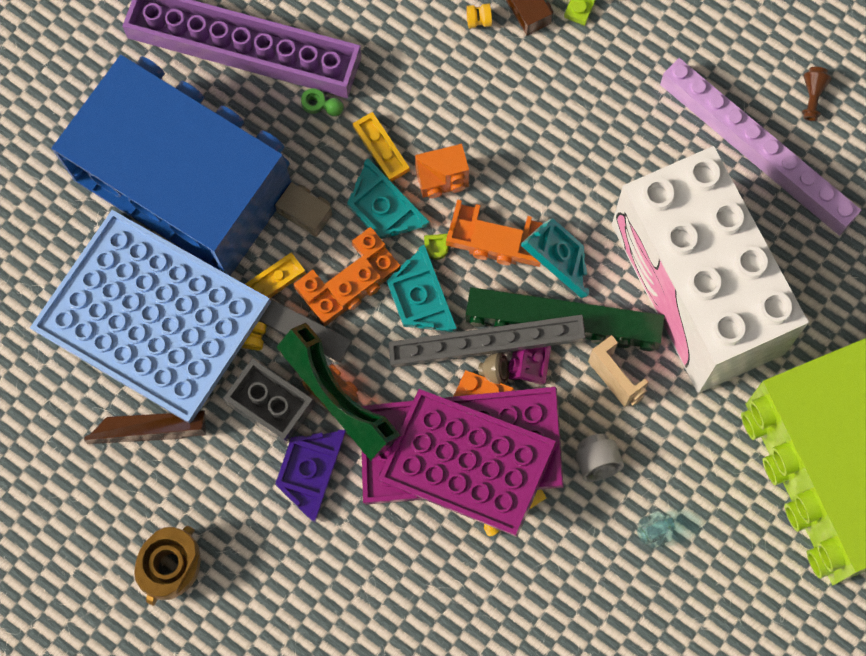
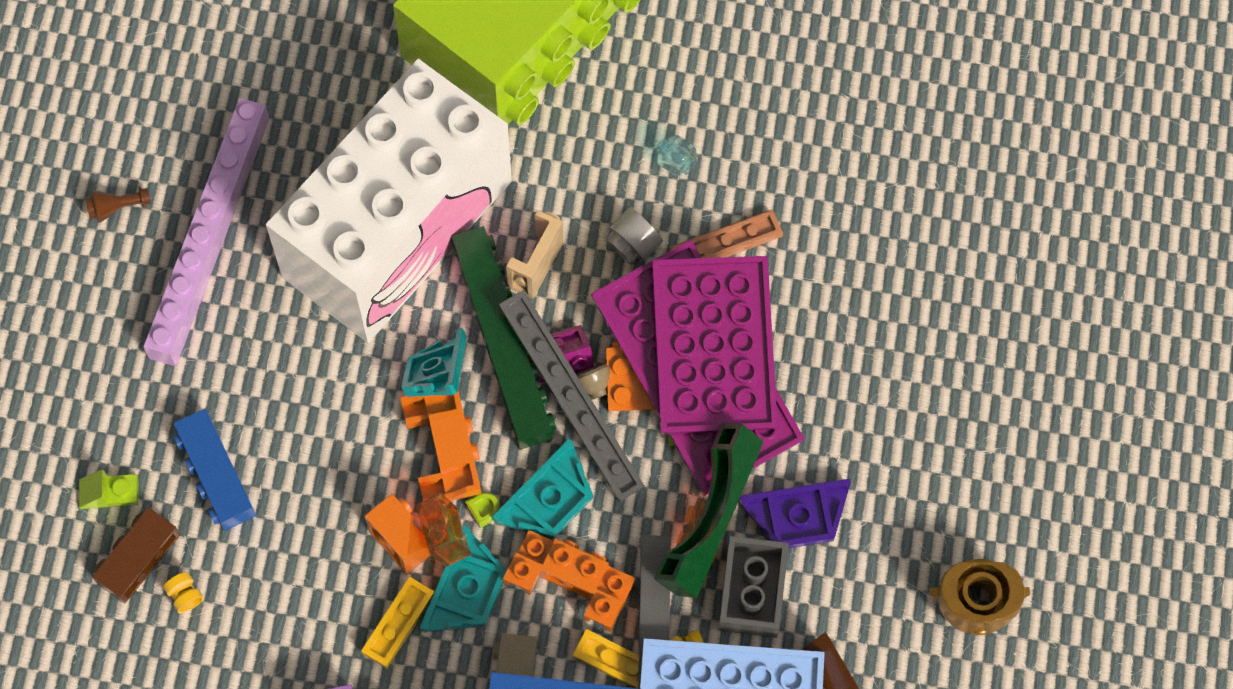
camera: 120 degrees left, 5 degrees down
none -> blue brick [173,408,256,531]
none -> clear orange brick [416,493,471,567]
none -> nougat tile [669,209,783,258]

